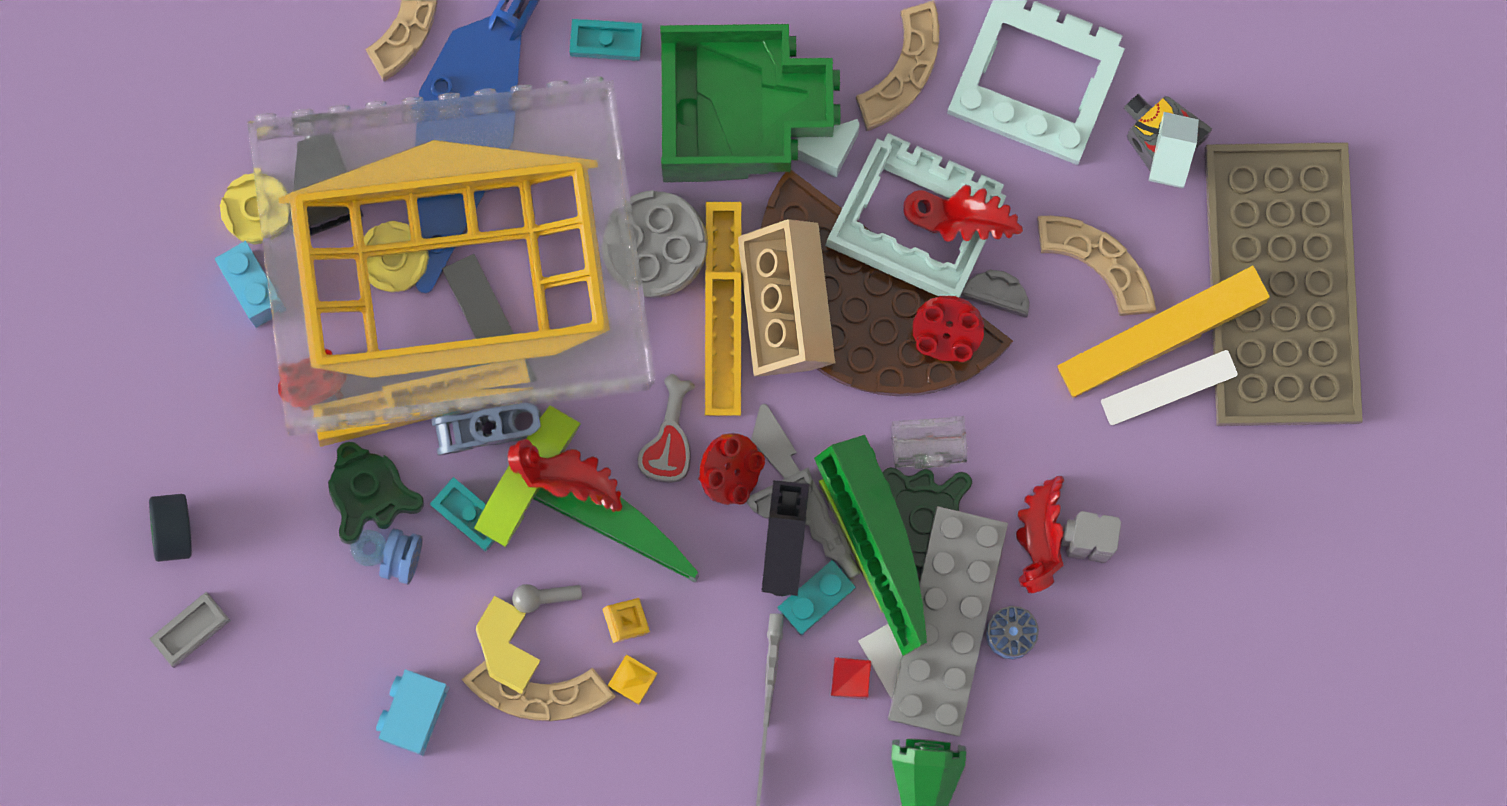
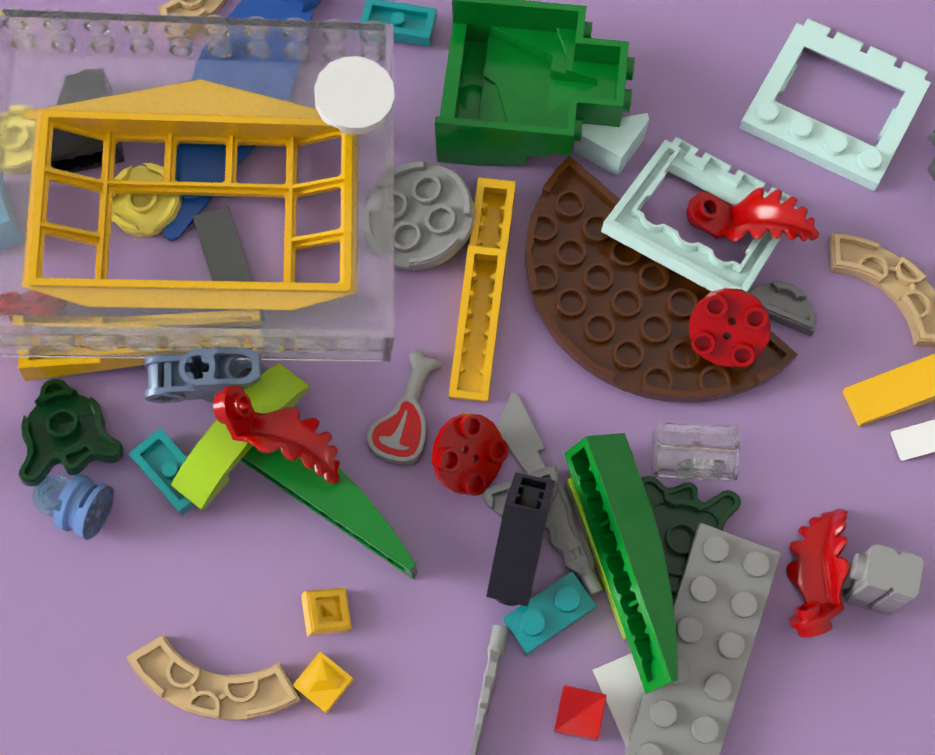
camera: 10 degrees right, 10 degrees down
medium azure brick [376,669,450,756] -> none
light yellow tile [476,596,540,694] -> none
light grey bar [512,584,582,613] -> none
tan slope [738,219,835,377] -> none
tan tile [856,0,939,131] -> none
wheel [986,606,1039,660] -> none
none -> white tile [314,56,395,135]

